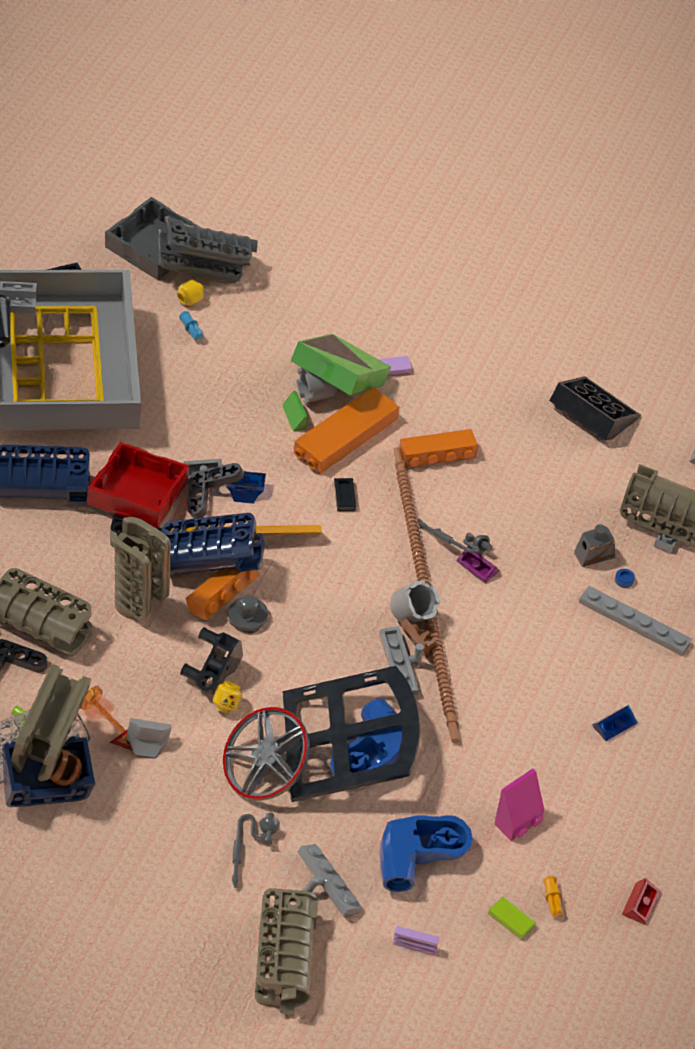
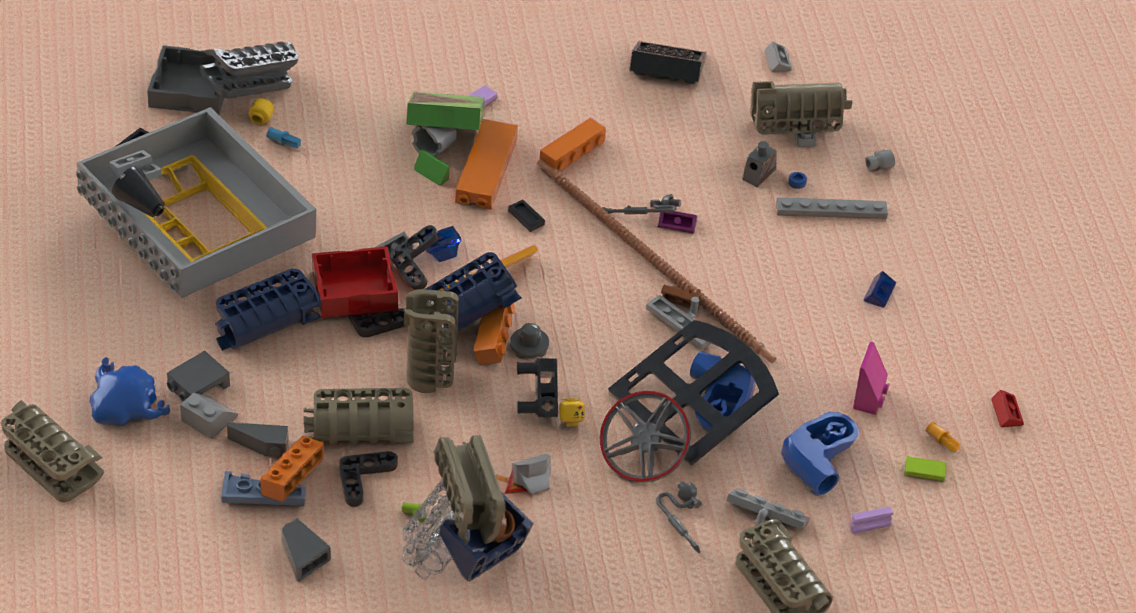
camera: 30 degrees left, 5 degrees down
light grey cylinder [390,580,440,623] -> none

